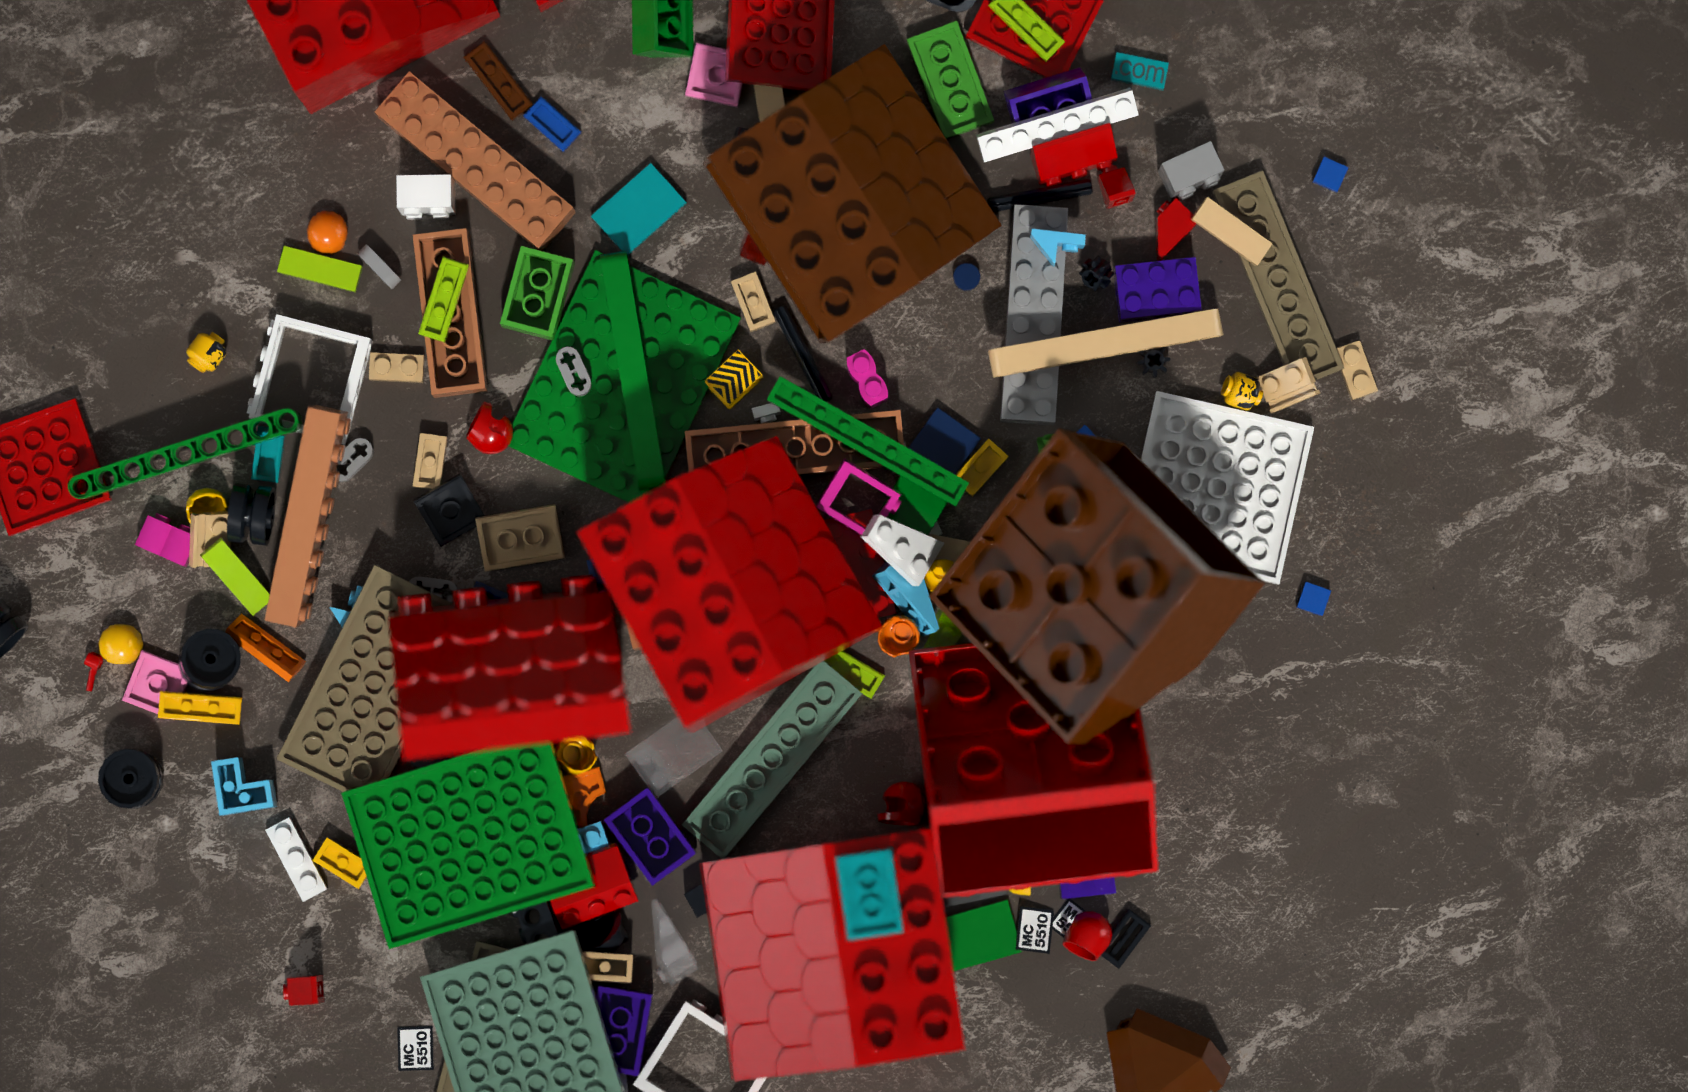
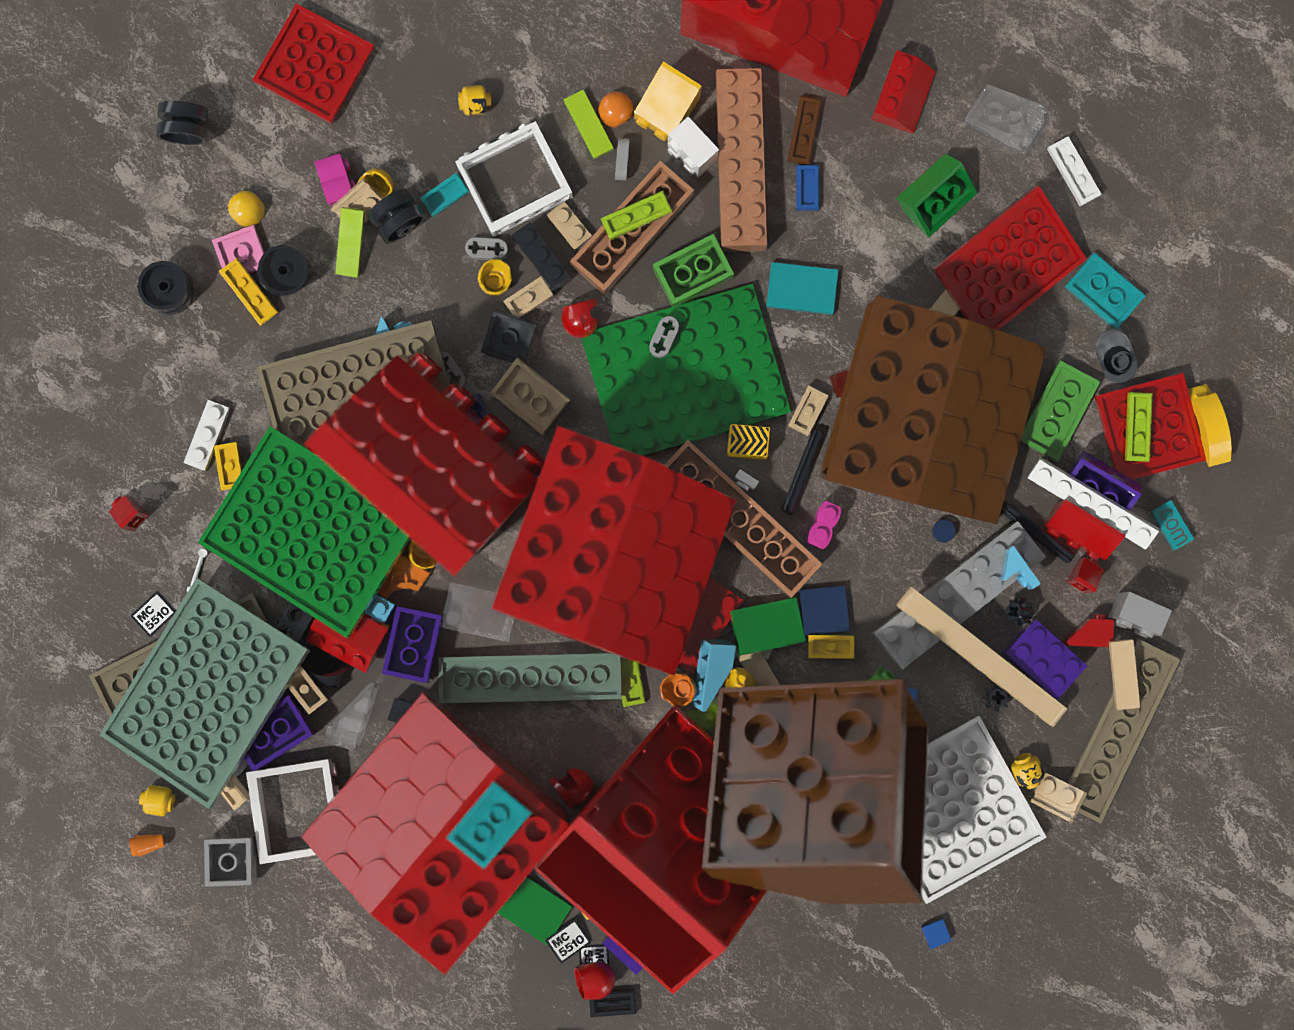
camera: 50 degrees right, 0 degrees up
green beam [68,408,302,499] -> none
red hand [84,652,103,692] -> none
medium azure brick [211,757,277,816] -> none
orange plate [225,613,306,682] -> none
nougat brick [264,405,351,627] -> none
green beam [600,250,666,491] -> none
bright pink tile [685,43,742,107] -> none
green plate [767,376,969,507] -> none
dark pink window [816,458,902,535] -> none
white wing [861,515,944,586] -> none
blue tile [1313,157,1349,193] -> none
tan plate [1336,340,1378,401] -> none
none -> white hinge [187,549,208,593]
none -> yellow hair [478,259,512,296]
none -> black arch [512,222,571,294]
none -> yellow slope [634,61,702,141]

